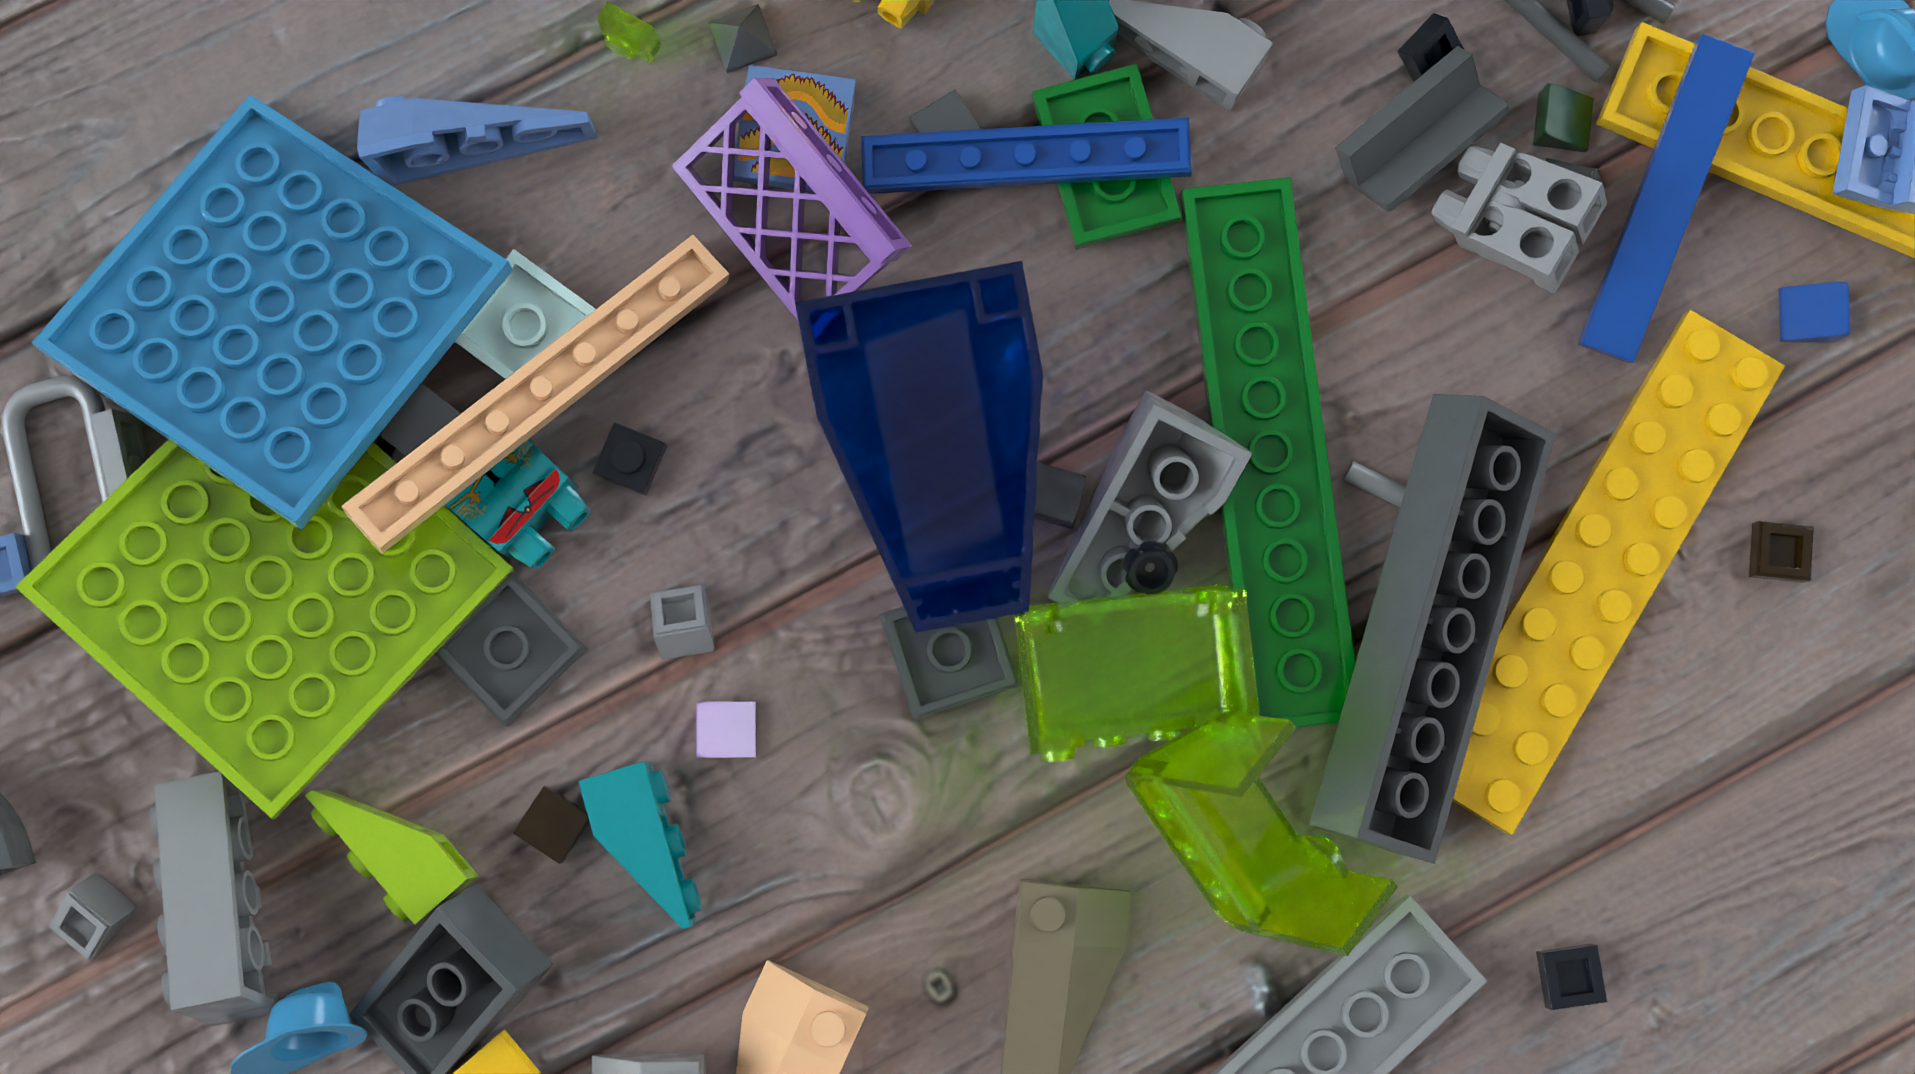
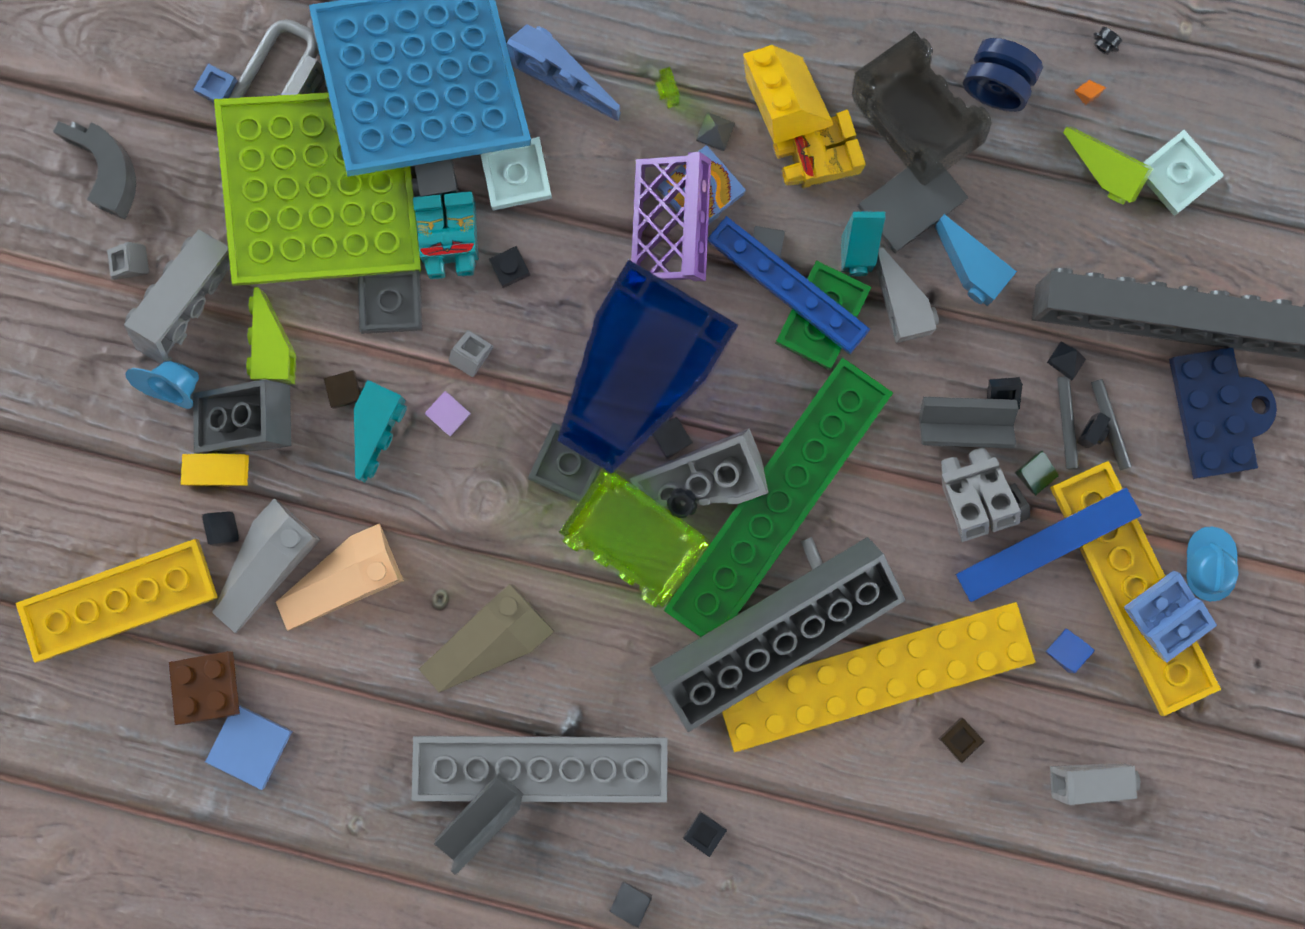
camera: 45 degrees right, 0 degrees up
light nougat plate [342,235,729,554] -> none
clear neon green windscreen [1125,712,1398,956] -> none

